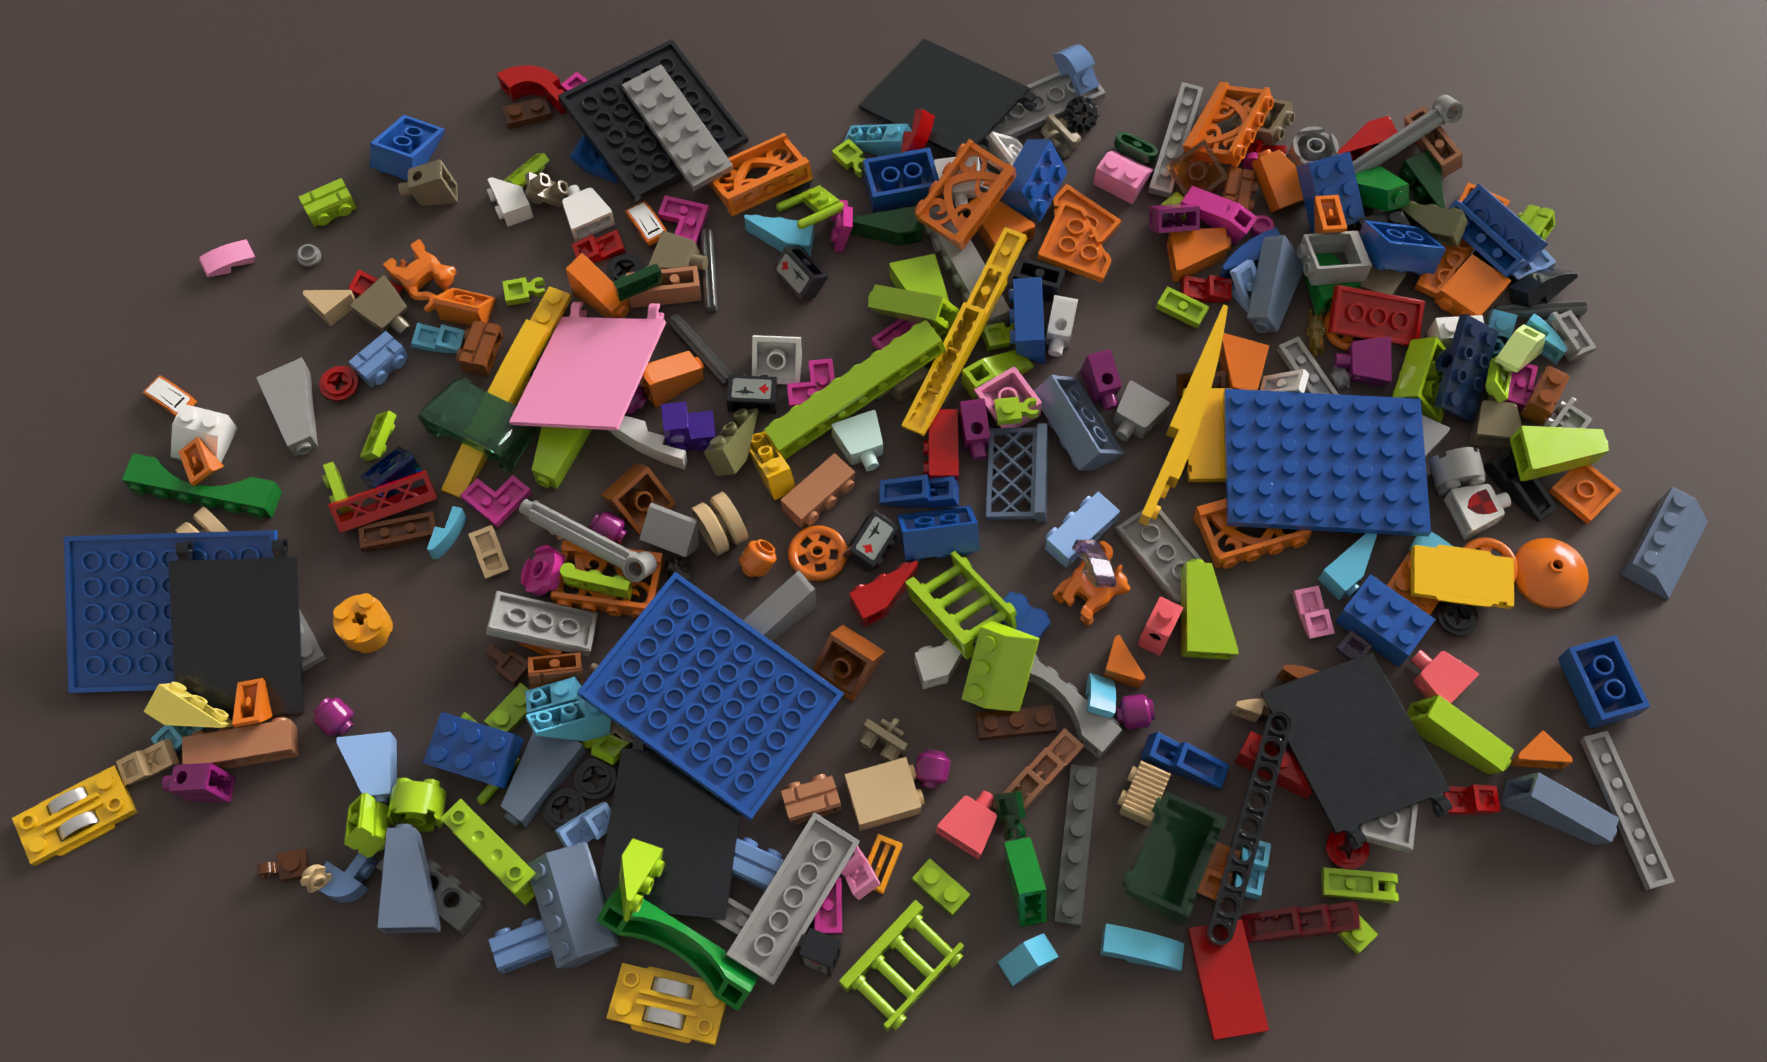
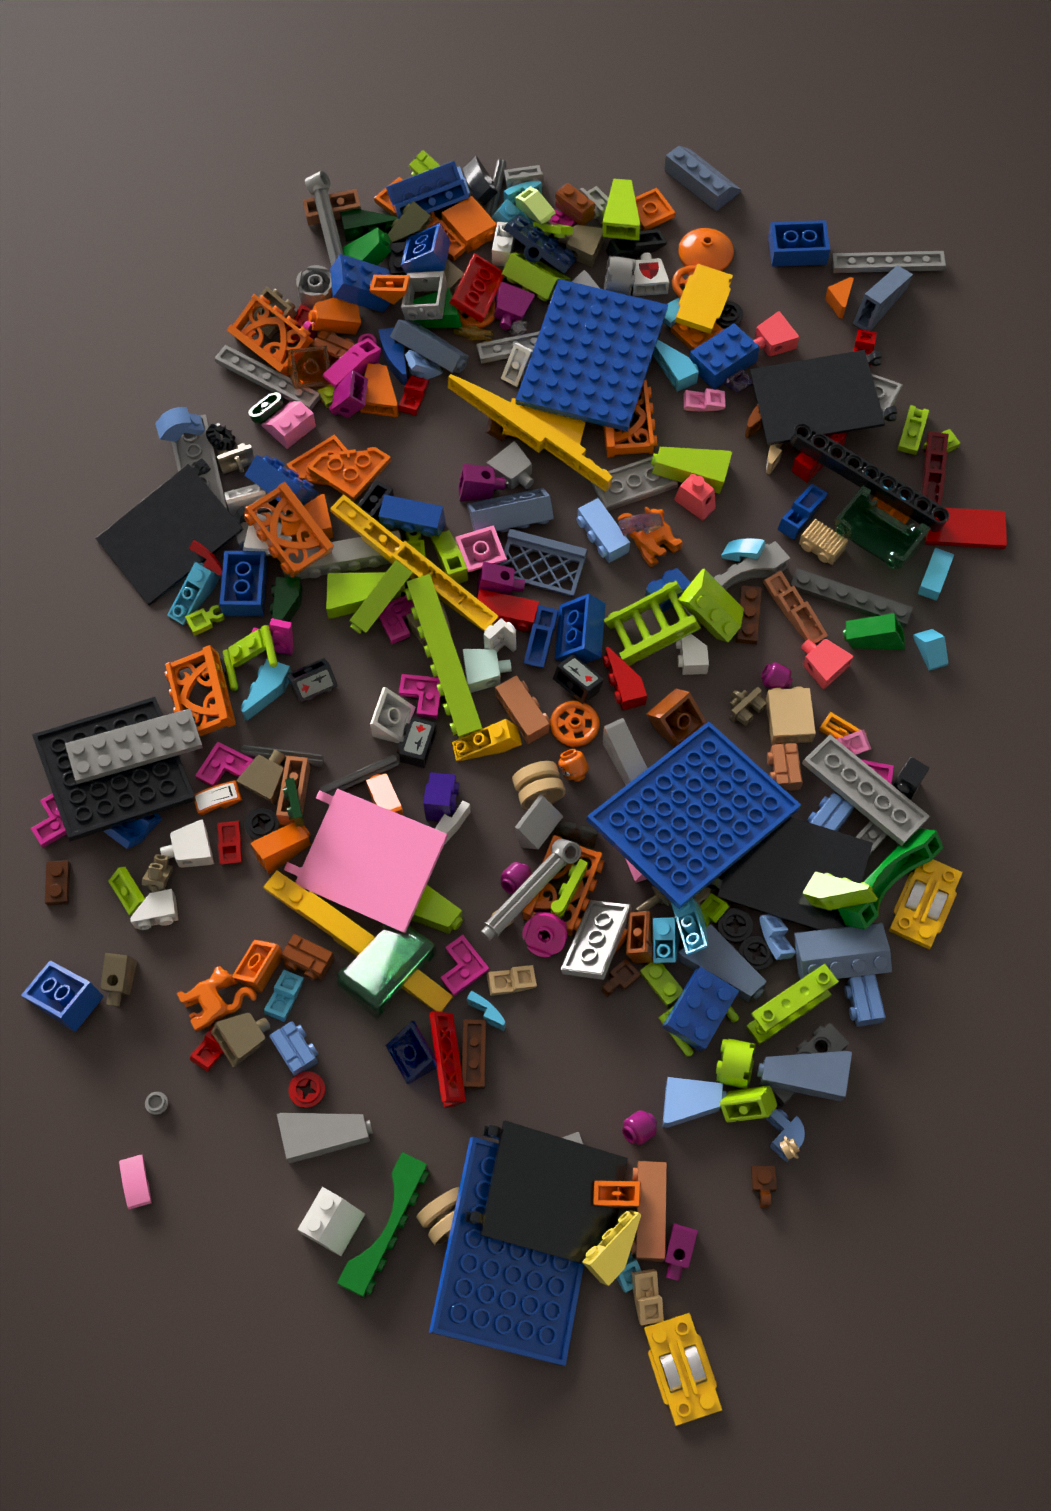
camera: 75 degrees left, 0 degrees up
white slope [142,375,197,417] -> none
orange slope [178,437,224,486] -> none
lime brick [298,178,357,227] -> none
tan slope [303,290,356,327] -> none
lime plate [322,461,352,514] -> none
light orange brick [333,593,393,653] -> none
lime plate [360,410,397,461] -> none
red arch [497,65,567,115] -> none
lime plate [502,277,546,306] -> none
dark orange slope [600,463,676,536] -> none
olive slope [704,408,758,476] -> none
lime fence [839,900,964,1032] -> none
lime plate [912,858,971,917] -> none
dark green plate [993,791,1026,840] -> none
lime plate [994,396,1039,426] -> none
white torso [1045,295,1078,357] -> none
orange slope [1103,635,1146,688] -> none
magenta head [1116,694,1155,730] -> none
lime plate [1156,286,1209,329] -> none
orange slope [1219,333,1269,390] -> none
red gear [1325,831,1369,870] -> none
red slope [1337,115,1398,162] -> none
lime slope [1406,695,1514,775] -> none
none -> white bracket [484,619,516,652]

